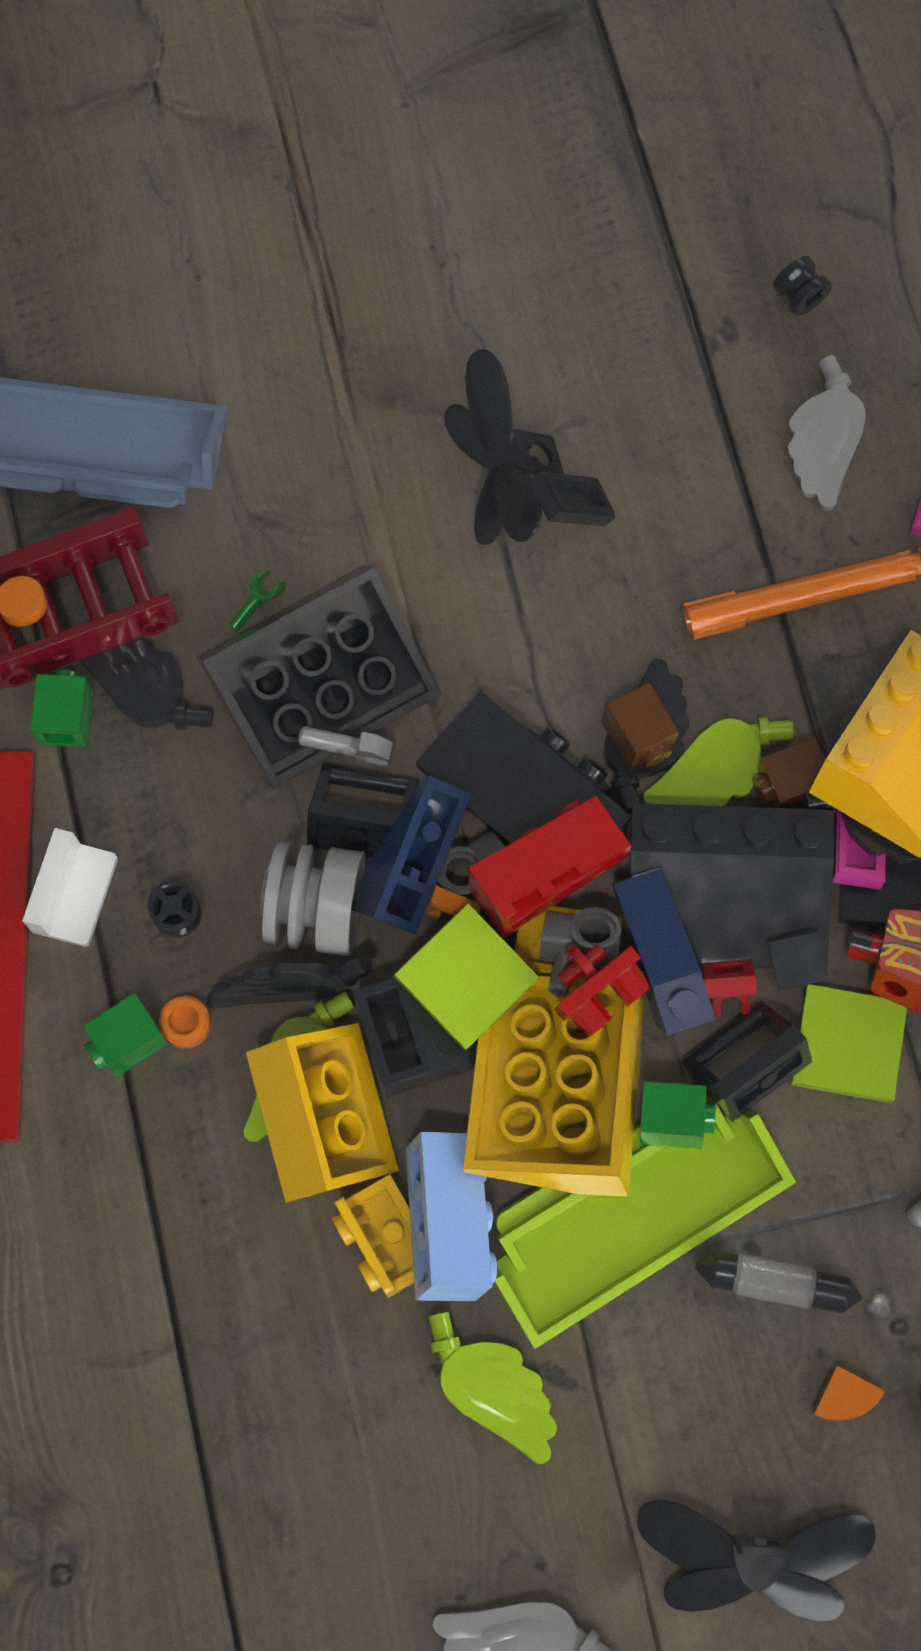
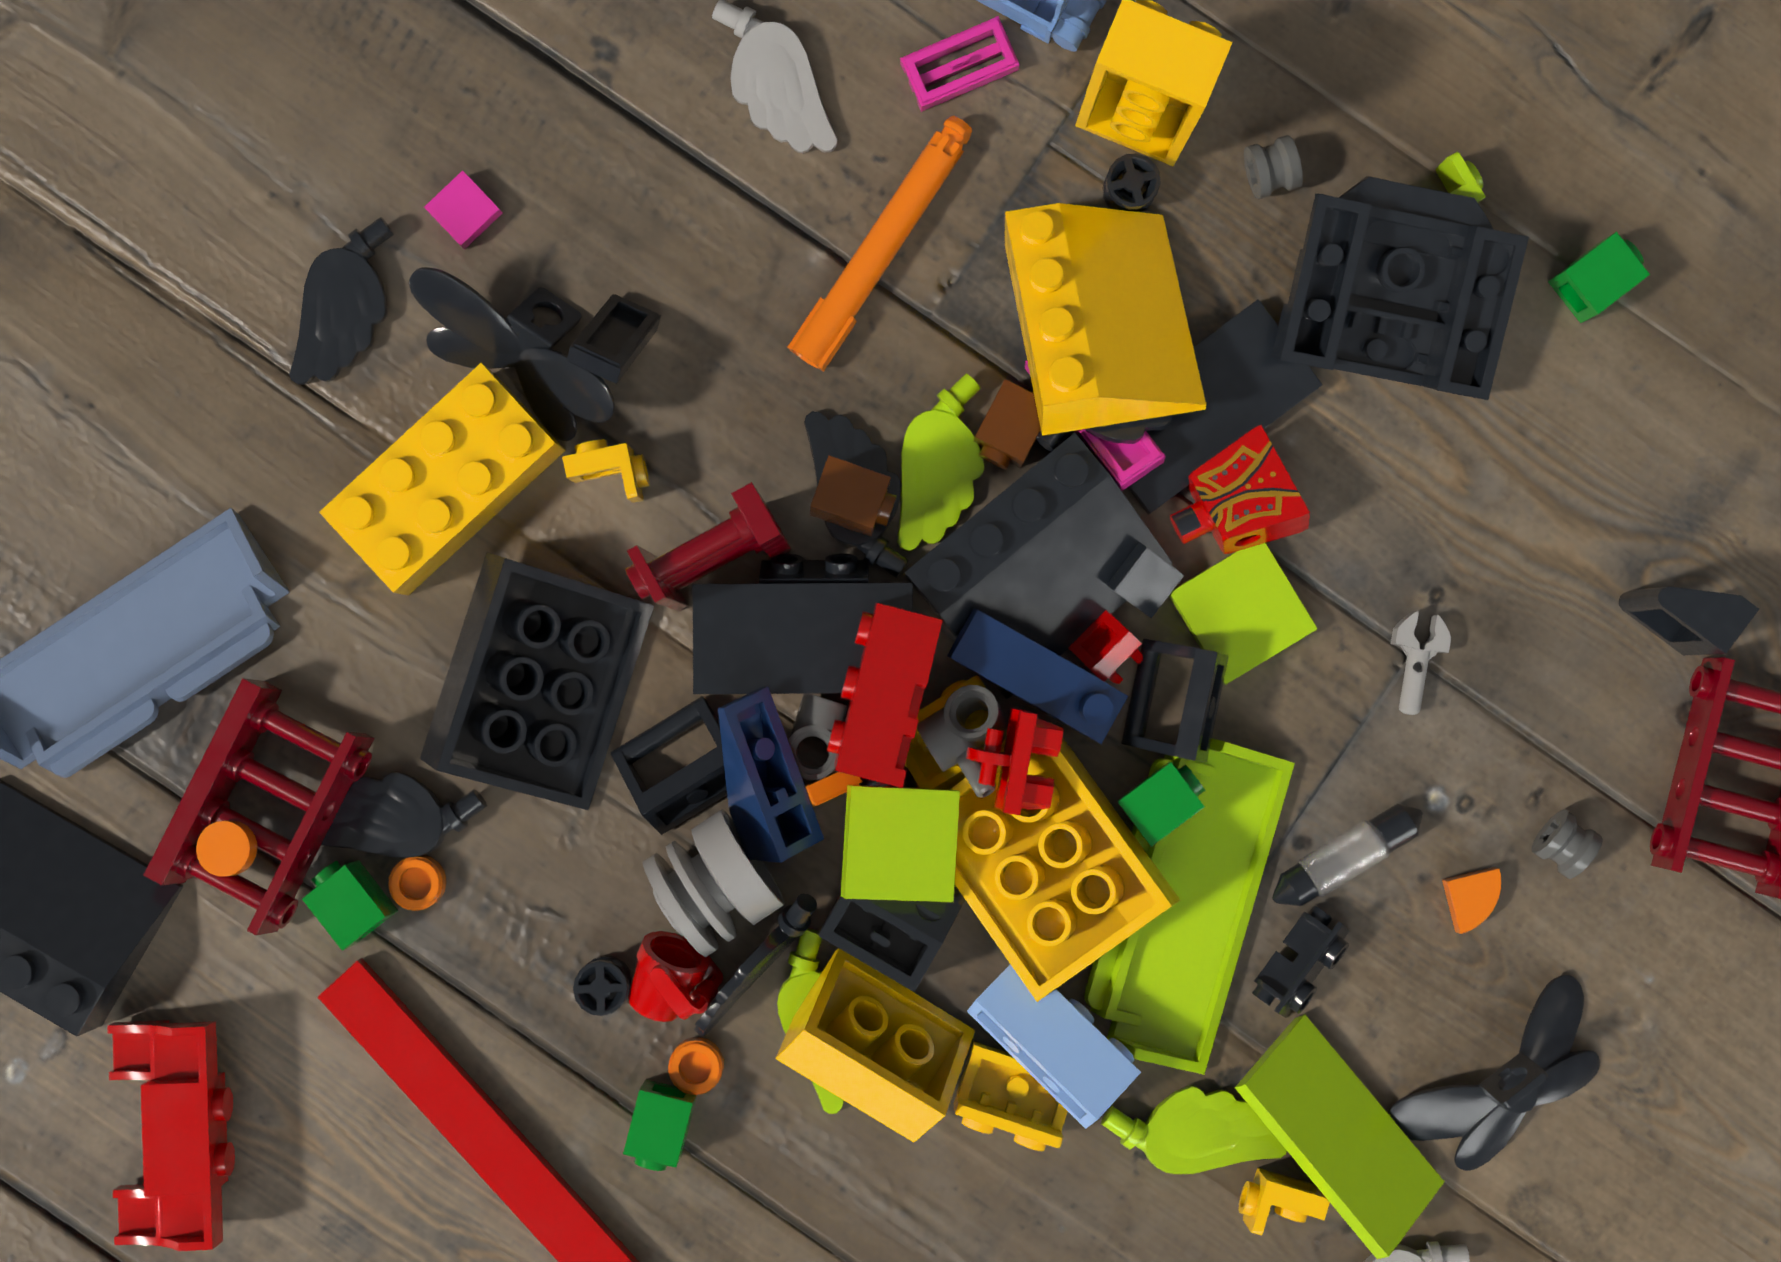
camera: 45 degrees left, 15 degrees up
white panel [22,828,118,947] -> none
green hand [229,570,286,631] -> none
light grey bar [298,726,393,767] -> none
none -> black animal [289,217,394,385]
none -> yellow brick [319,363,566,596]
none -> orange tile [388,855,447,911]
none -> dark pink tile [424,170,503,250]
none -> yellow bracket [562,439,650,503]
none -> dark red fence [625,482,792,611]
none -> red piece [628,931,723,1022]
none -> lime tile [1235,1015,1445,1259]
none -> yellow bracket [1239,1167,1330,1236]
none -> black hinge [1252,906,1350,1018]

